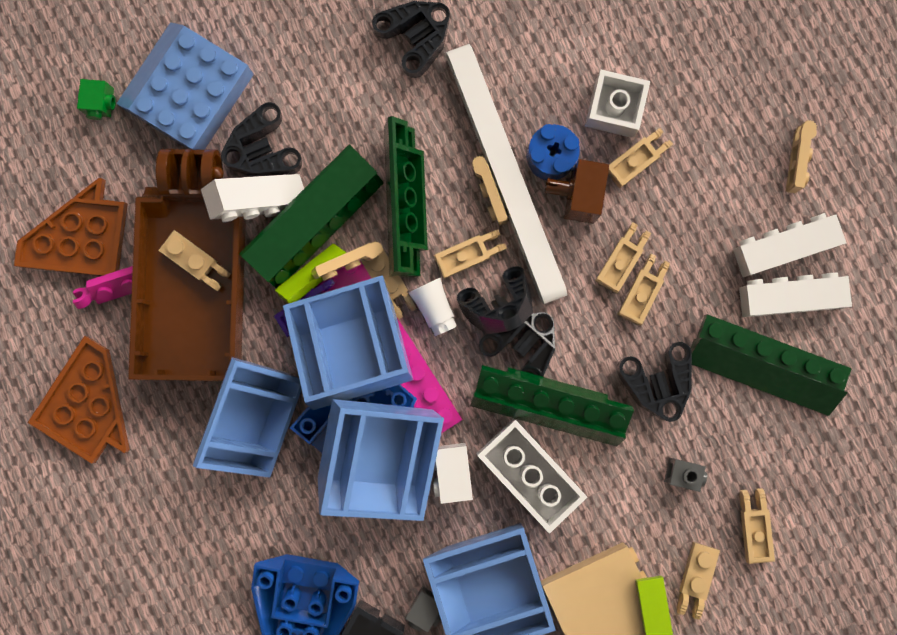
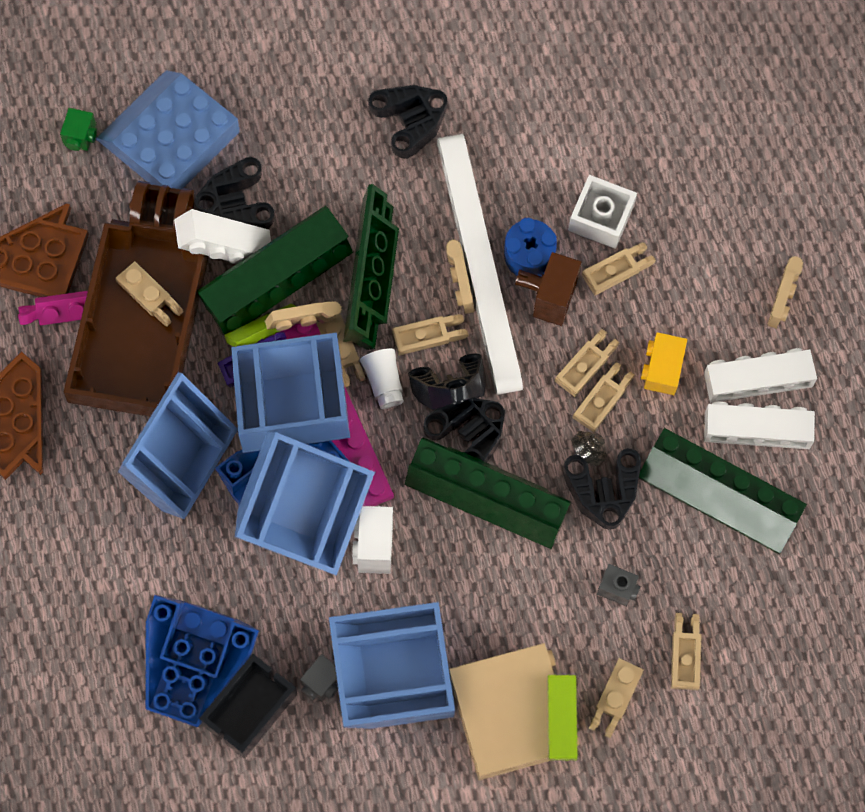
camera: 10 degrees right, 15 degrees down
white brick [476,419,587,534] -> none
none -> clear smoke plate [571,431,607,466]
none -> yellow brick [641,332,687,396]

